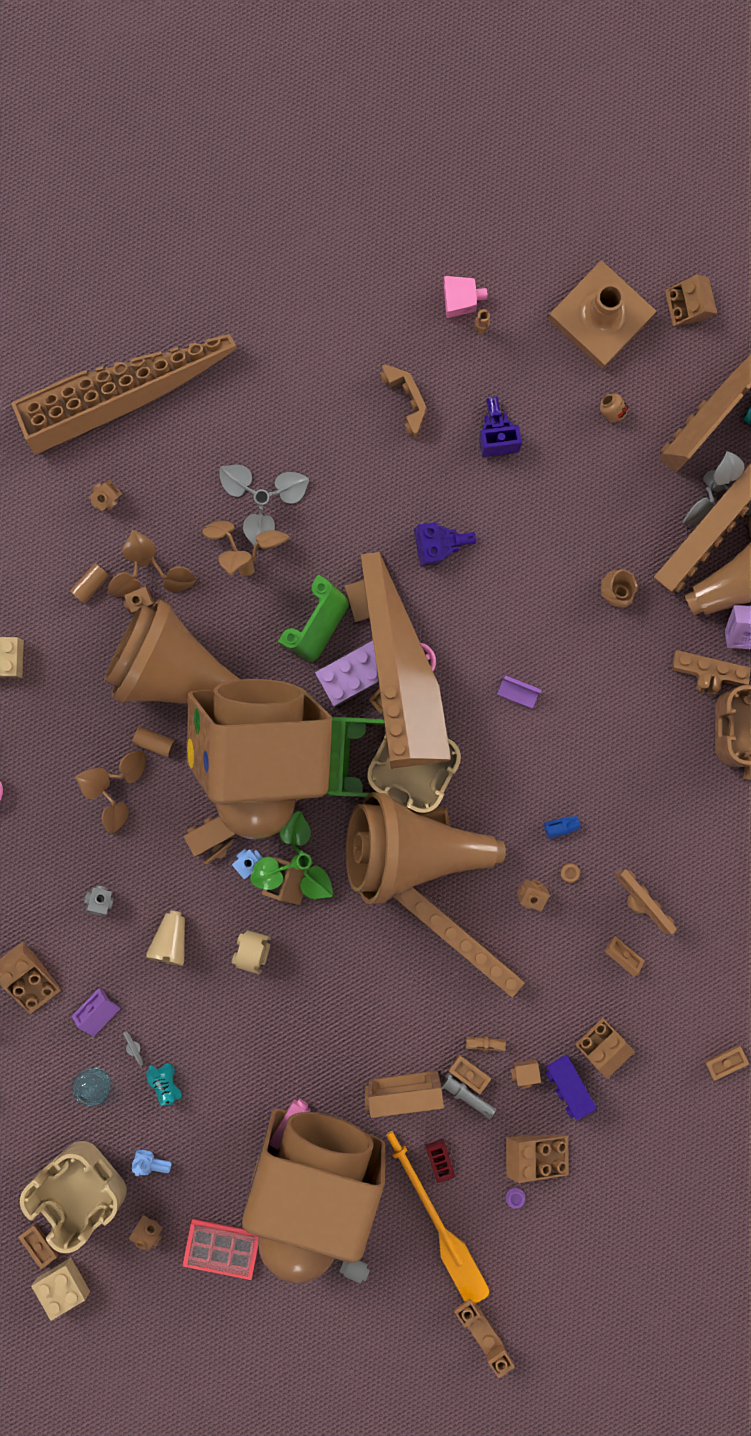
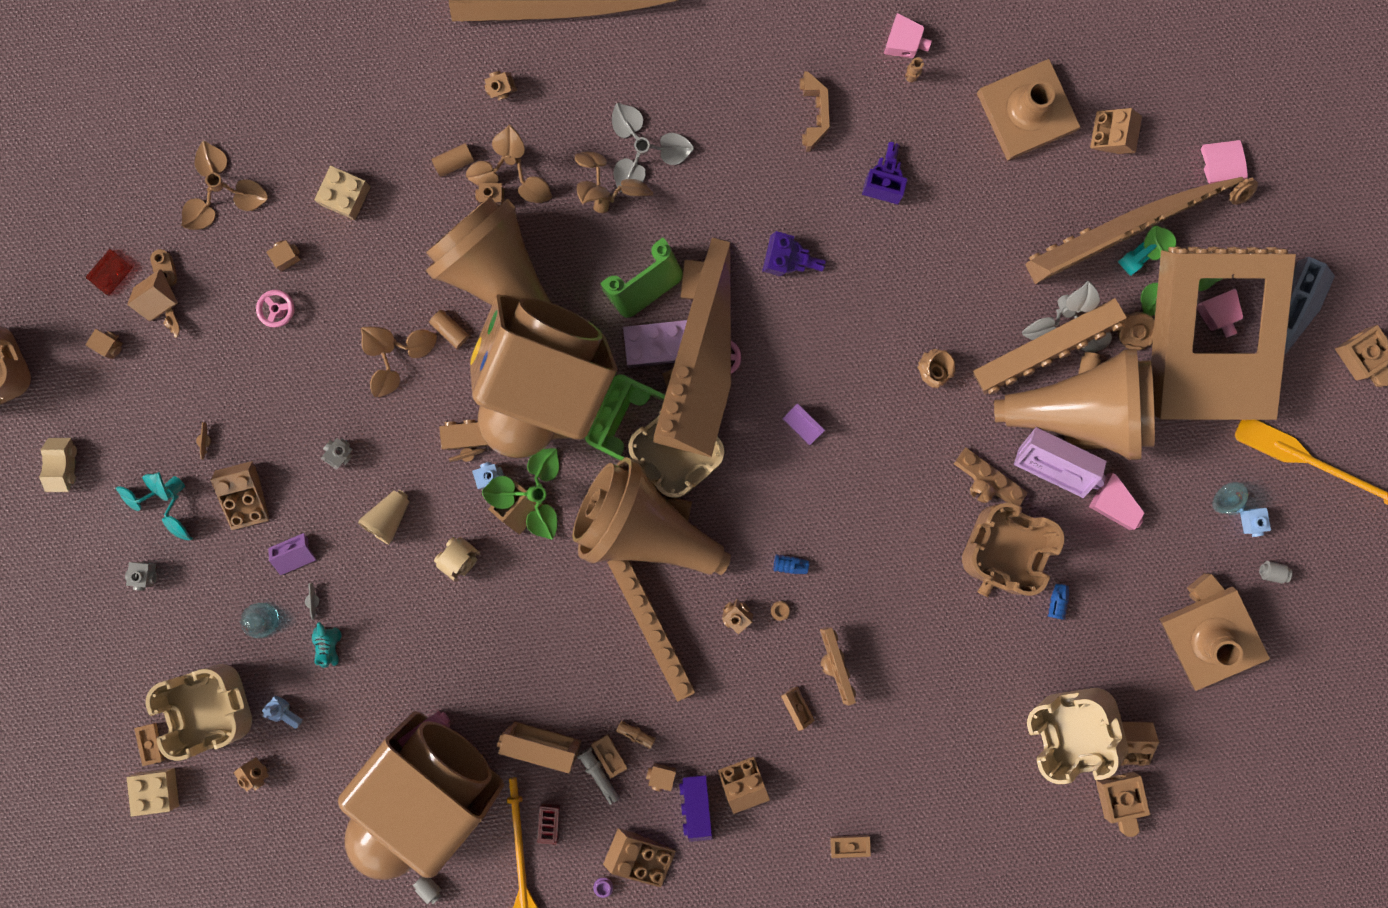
camera: 20 degrees right, 0 degrees up
clear piece [183,1218,258,1280] -> none
medium nougat head [600,394,628,422] -> none

